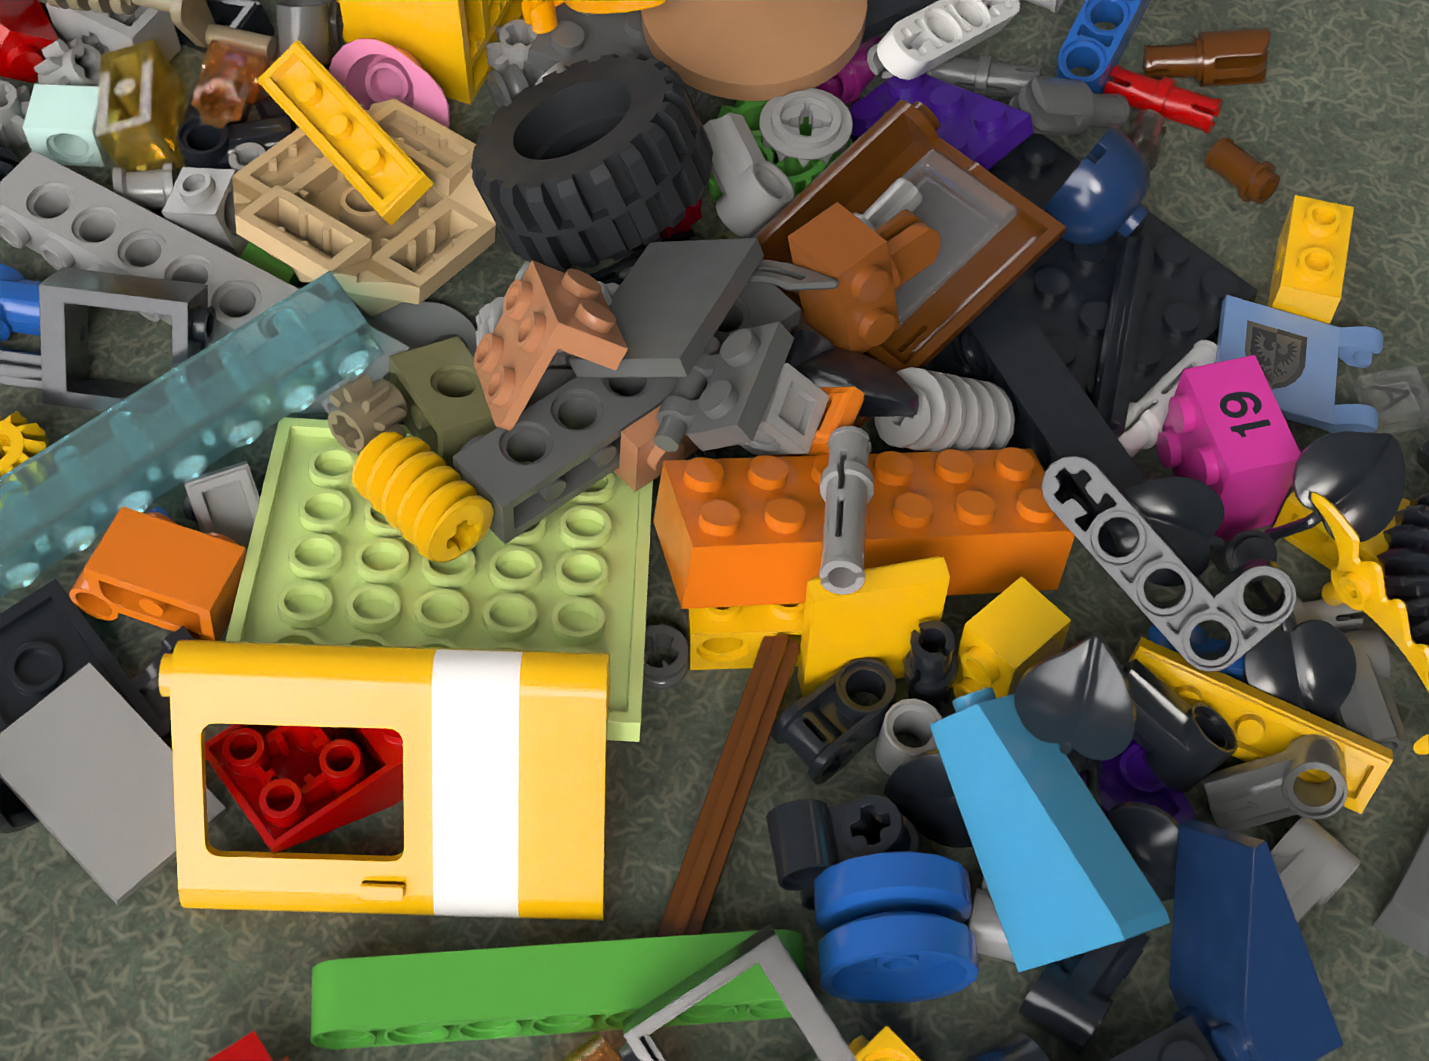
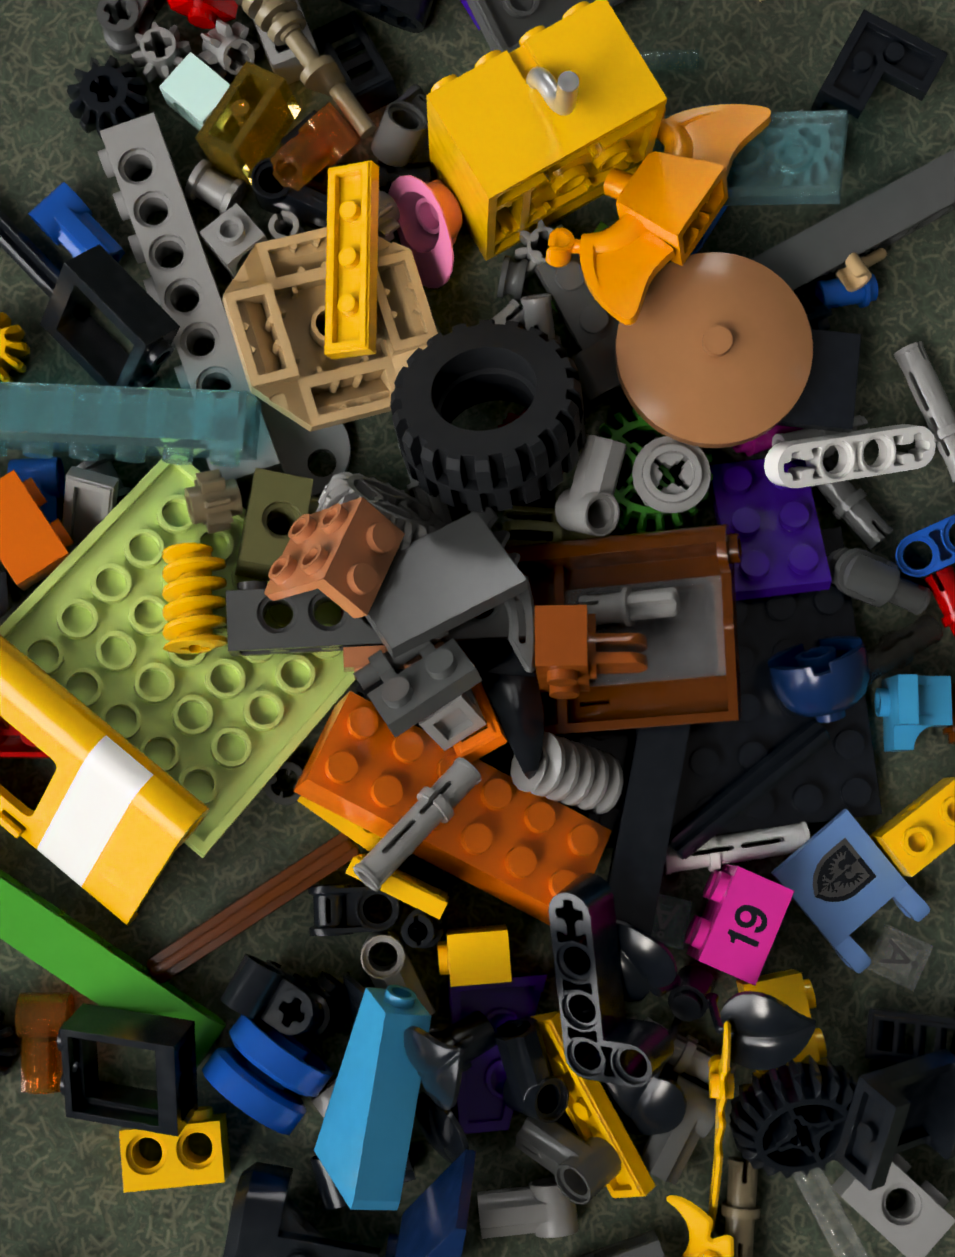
camera: 35 degrees right, 25 degrees up
none -> dark azure brick [874,674,953,752]

